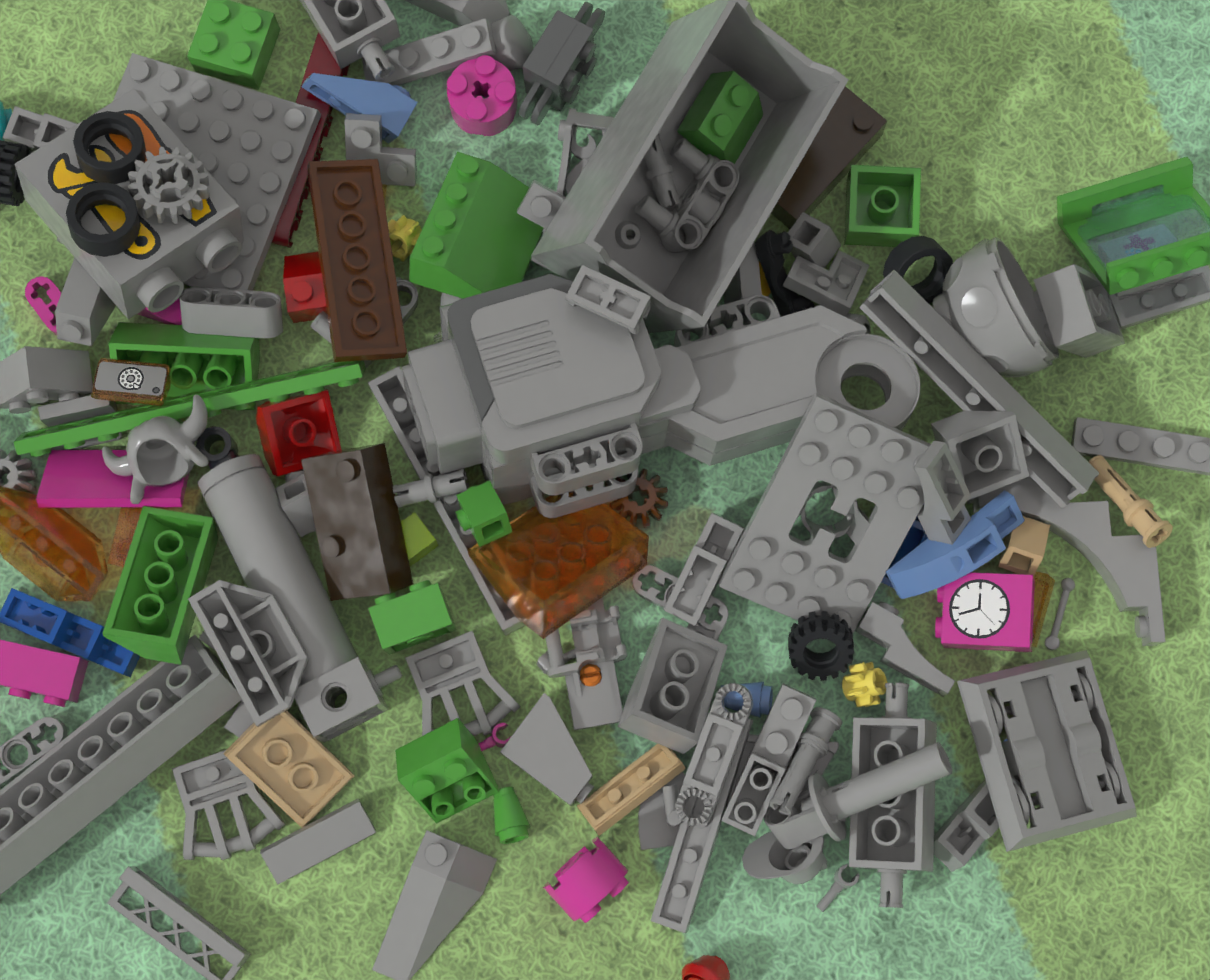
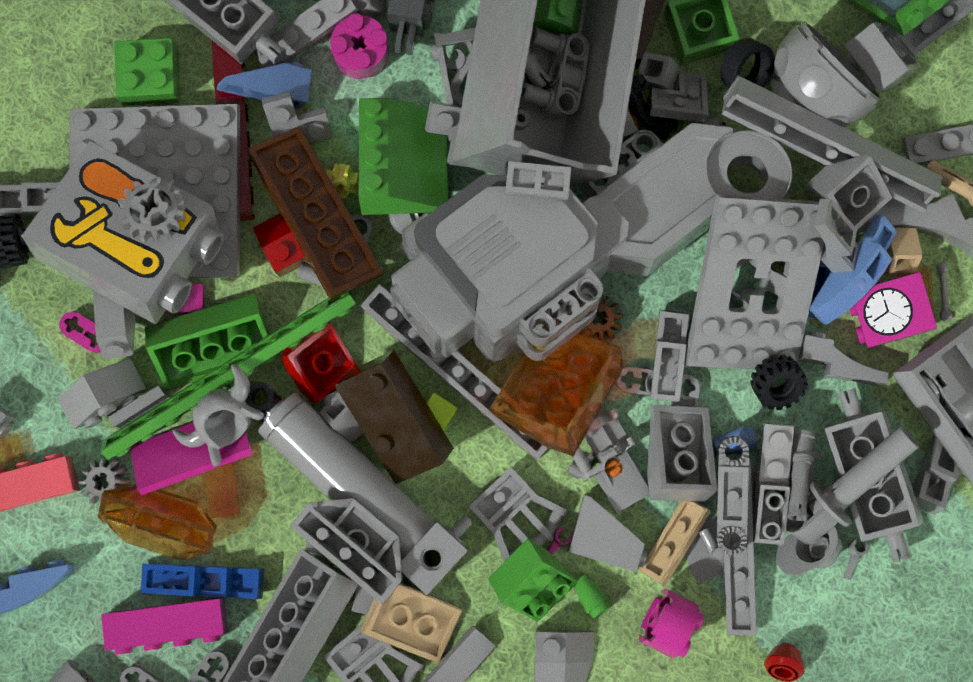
camera: 25 degrees left, 5 degrees up
black tyre [66,182,141,257] -> none
black tyre [73,111,146,184] -> none
slope [91,358,171,406] -> none
bright green slope [102,506,218,665] -> none
light grey beam [179,287,283,338] -> none
bright green brick [368,580,457,655] -> none
light grey pin [393,469,469,508] -> none
bright green brick [455,480,512,547] -> none
light yellow gear [842,662,887,707] -> none

